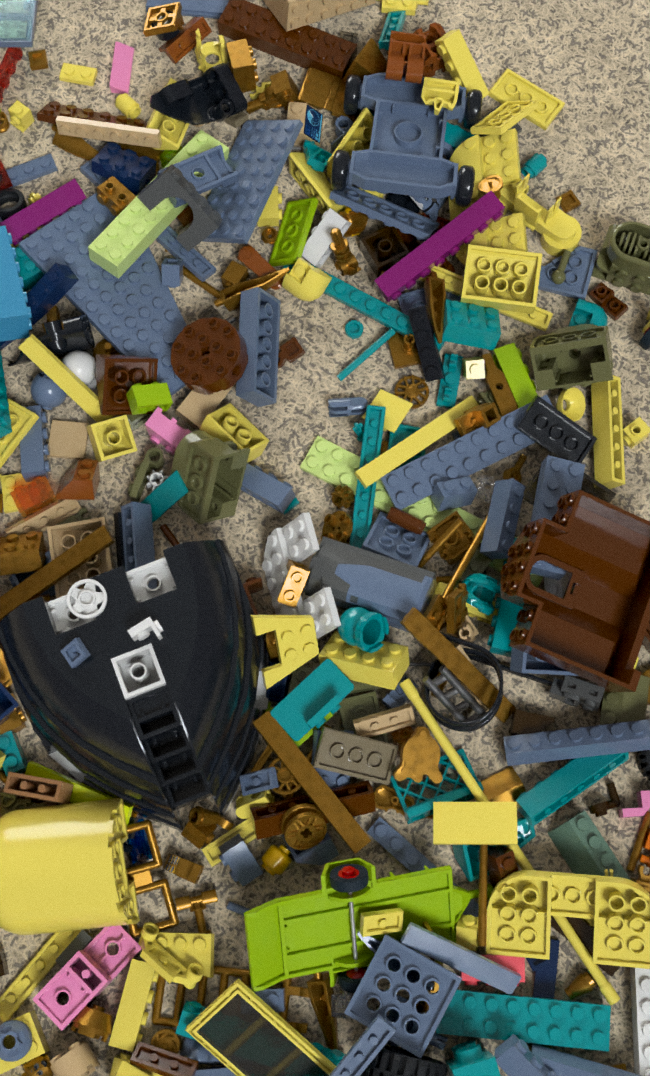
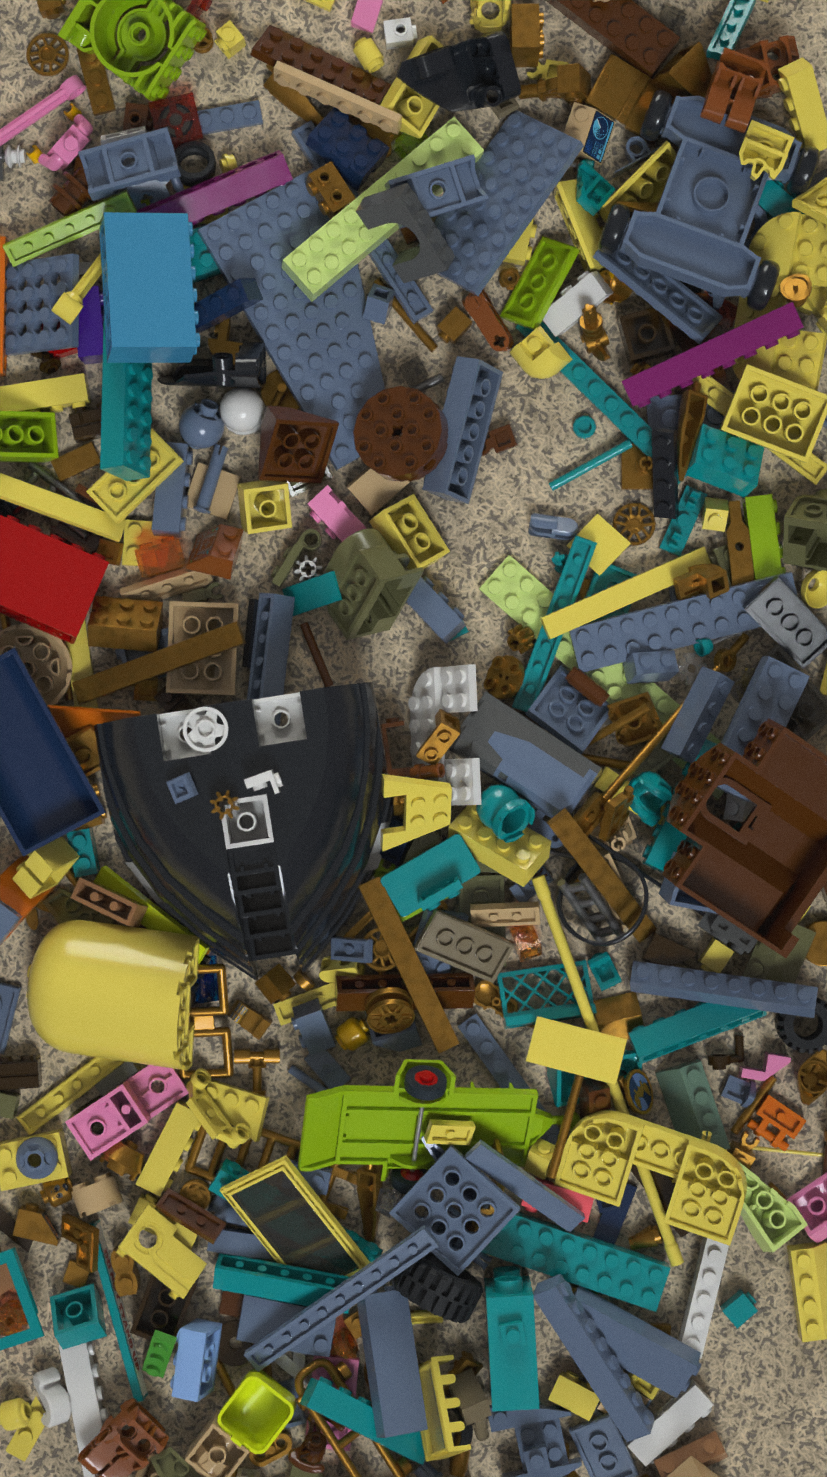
camera: 15 degrees right, 15 degrees up
light yellow tile [18,334,114,423] -> none
lime brick [126,382,173,415] -> none
pearl gold cone [188,806,220,827] -> none
pearl gold piece [214,267,290,312] -> none
pearl gold tile [393,726,443,784] -> none
none -> sand blue pin [193,444,229,514]
none -> pearl gold gear [210,790,240,820]
none -> sand blue plate [304,1049,351,1089]
none -> white brick [383,17,417,50]
none -> dark orange animal [409,763,445,780]
none -> sand blue leg [526,809,563,848]
none -> teal bracket [587,952,622,991]
none -> shield [617,1069,653,1115]
none -> teal hinge [693,632,743,657]
none -> light yellow brick [698,938,734,973]
none -> sand blue tile [720,1074,756,1108]

